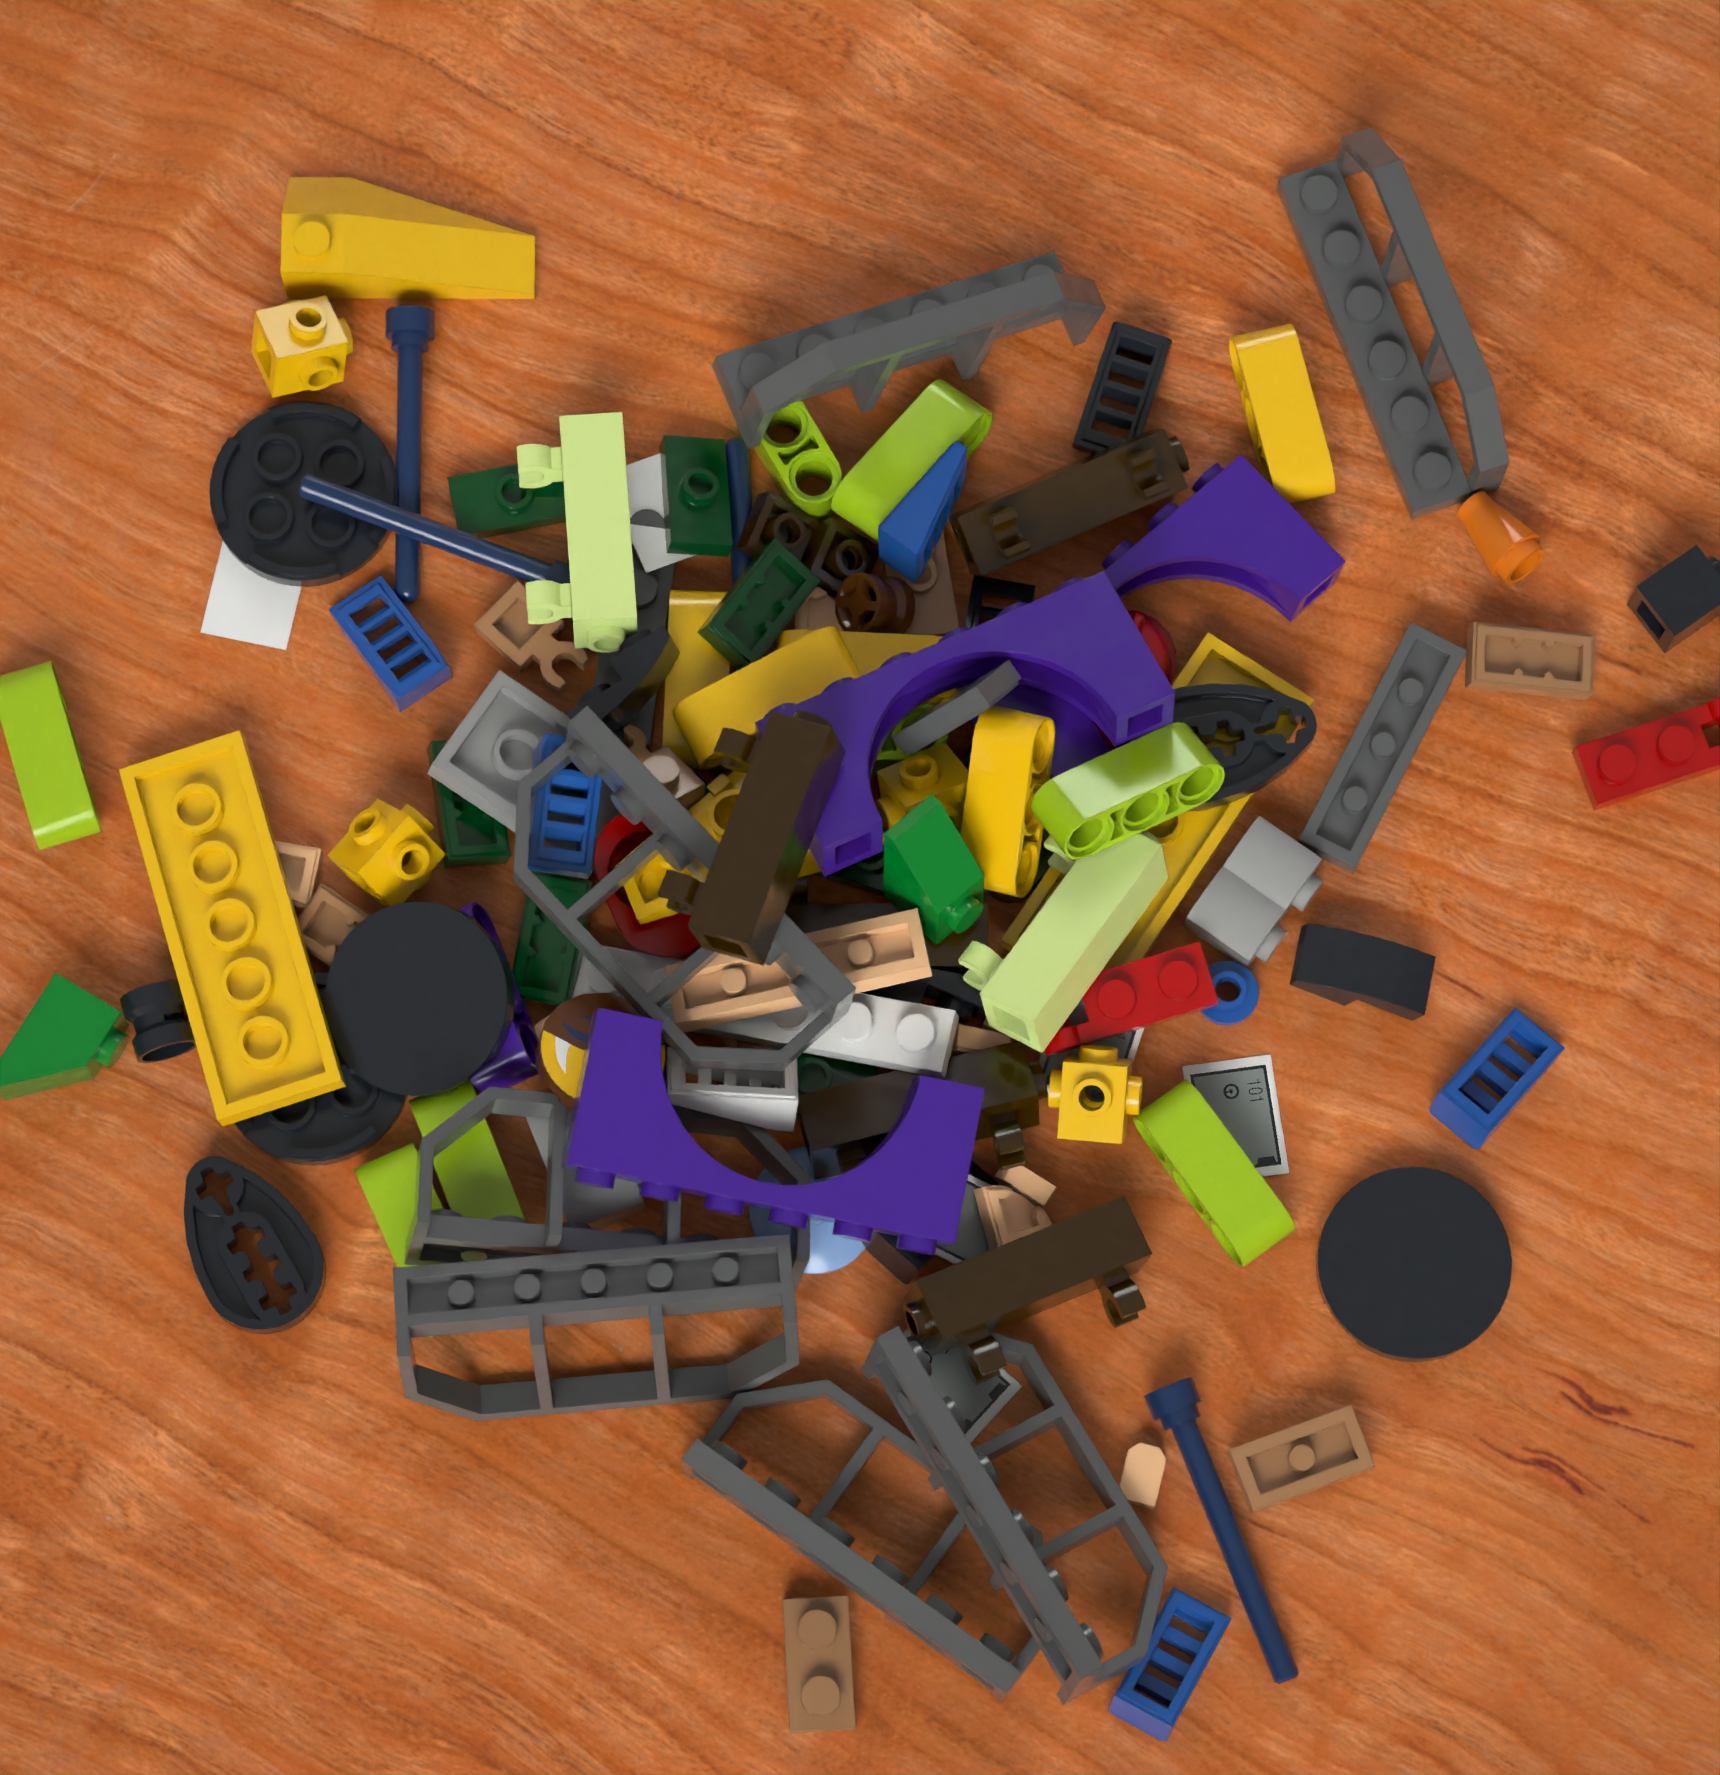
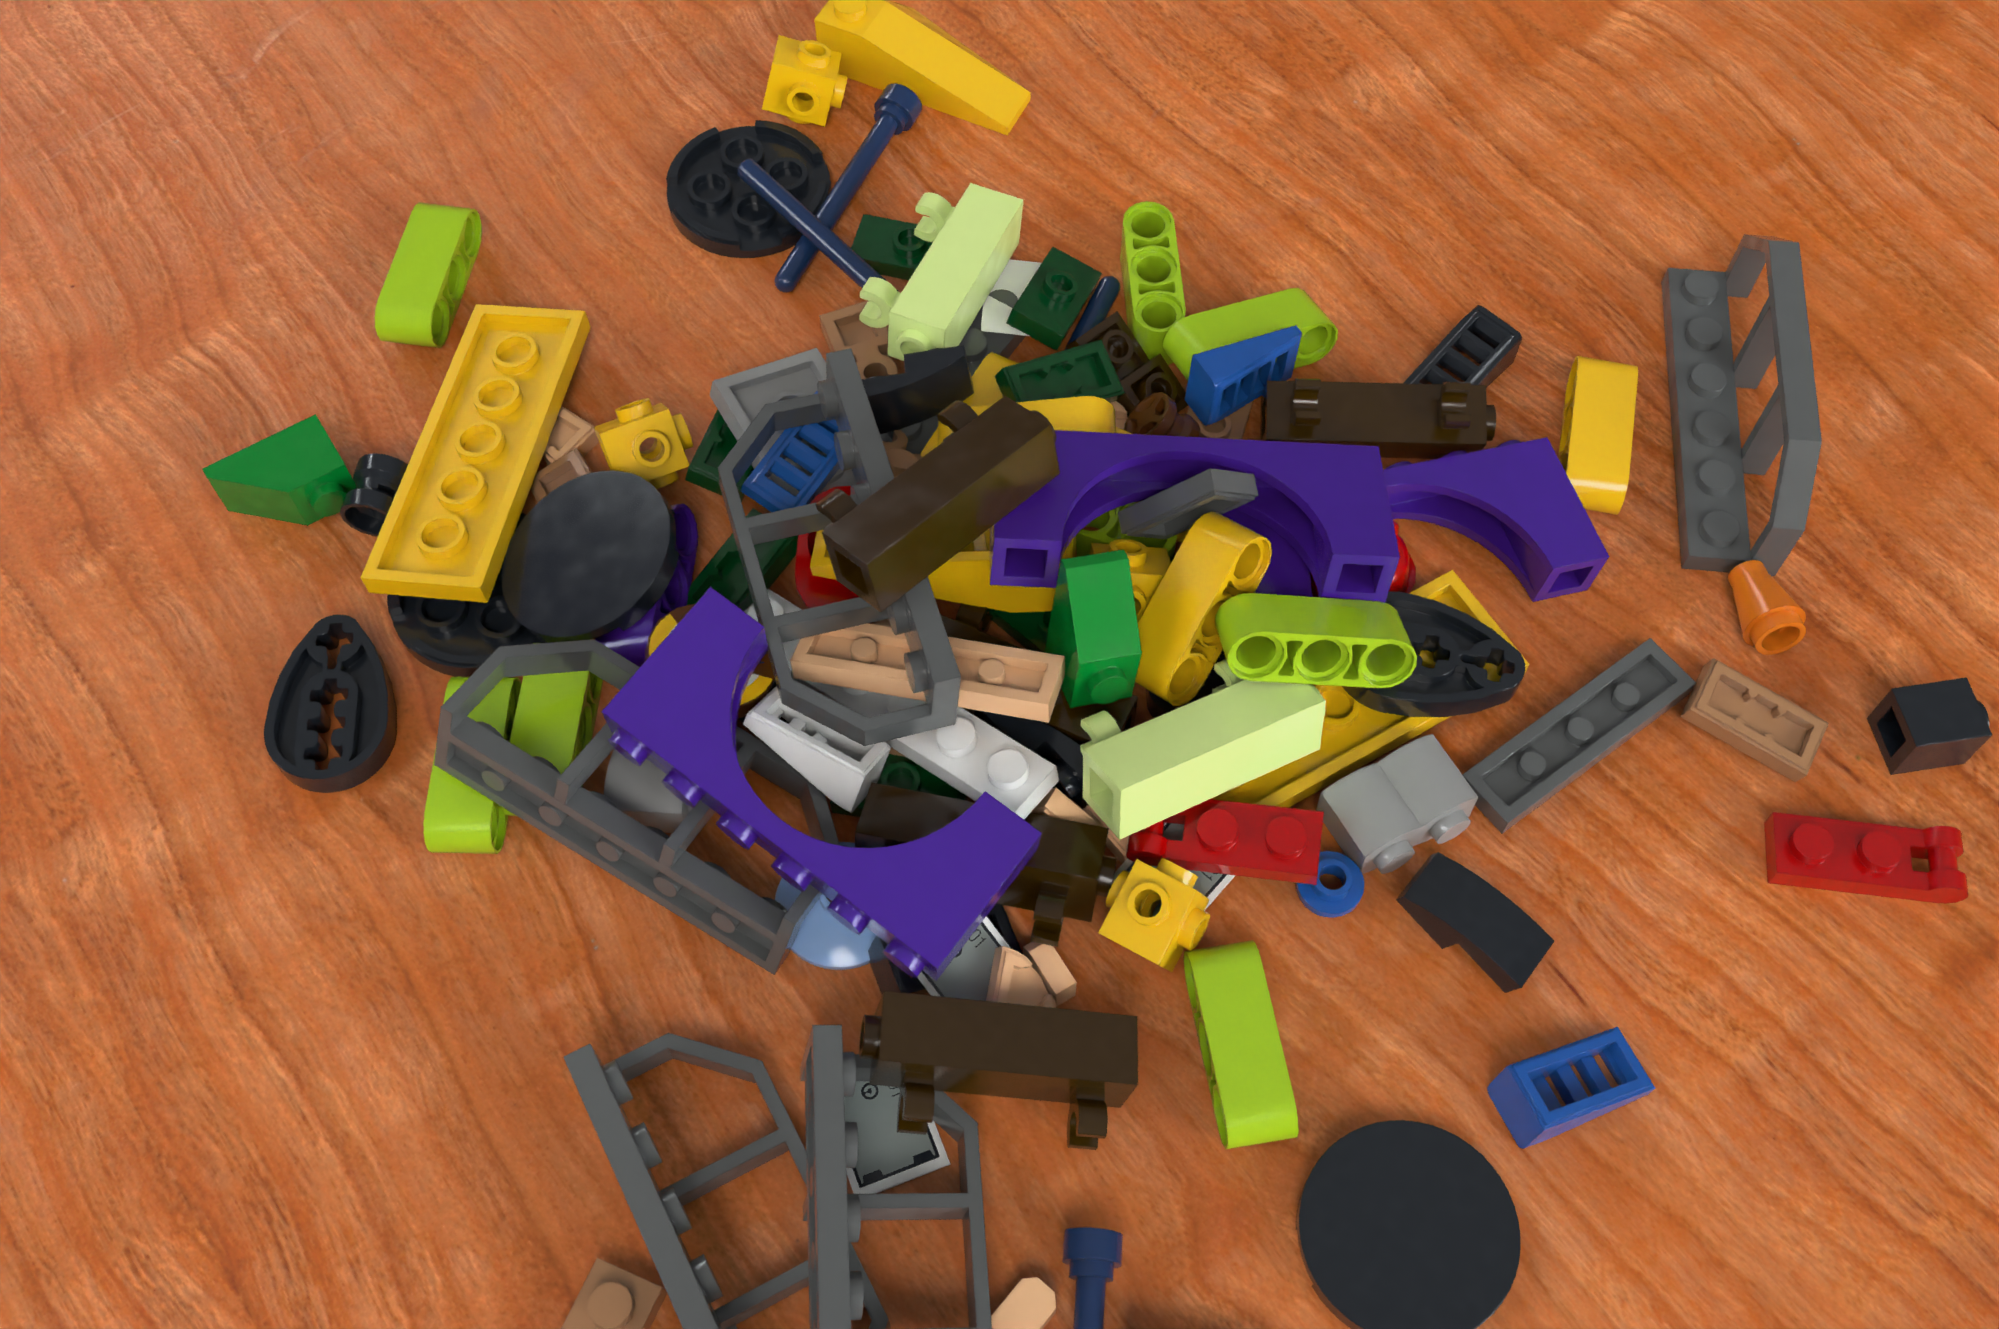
camera: 30 degrees right, 15 degrees down
white sticker [200,542,301,650] -> none
blue slope [329,575,452,712] -> none
dark grey plate [393,1234,800,1421] -> none
dark grey plate [712,251,1106,449] -> none
light grey sticker [1182,1054,1289,1177] -> none

